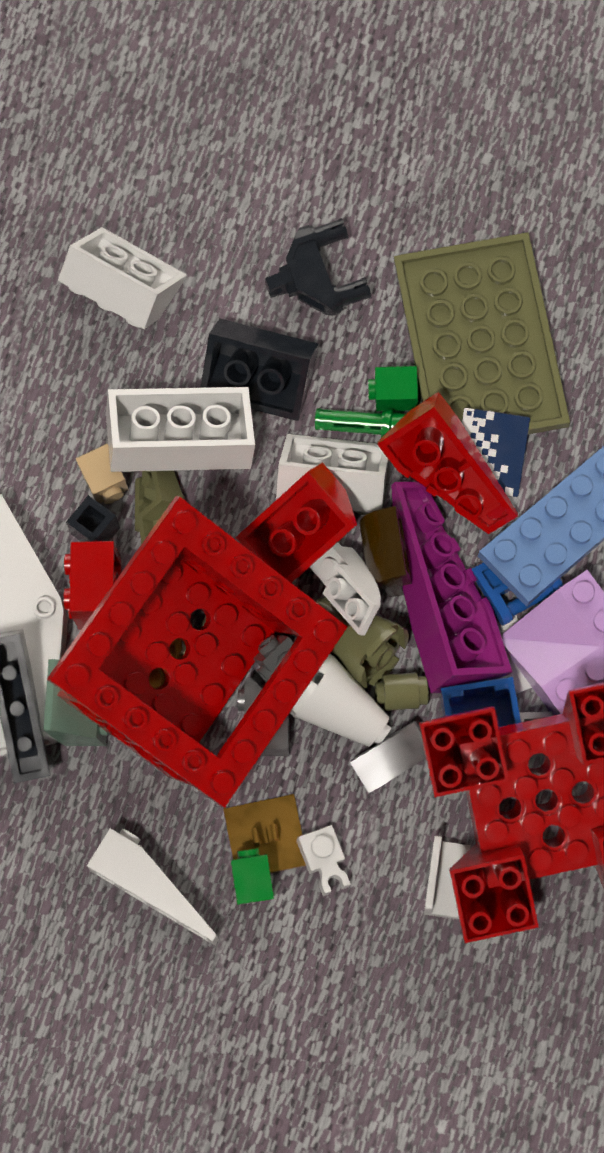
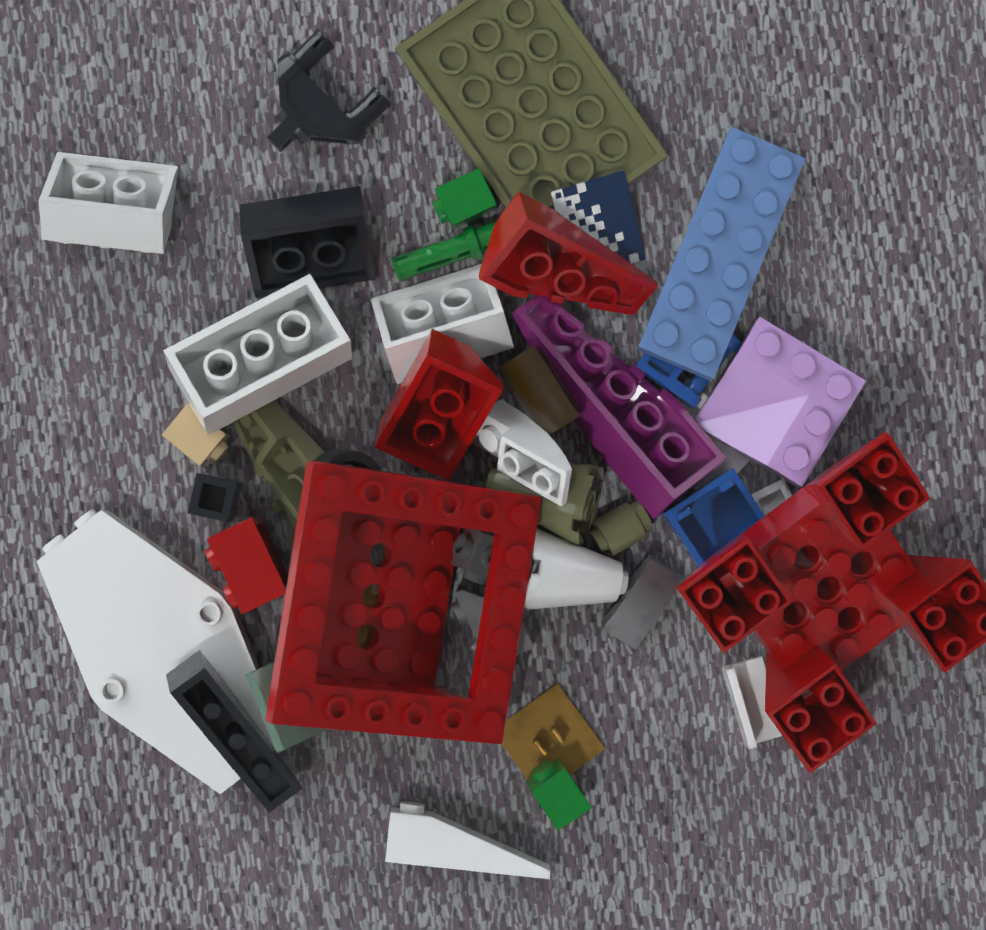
camera: 30 degrees left, 15 degrees up
white plate [296,825,350,896] -> none

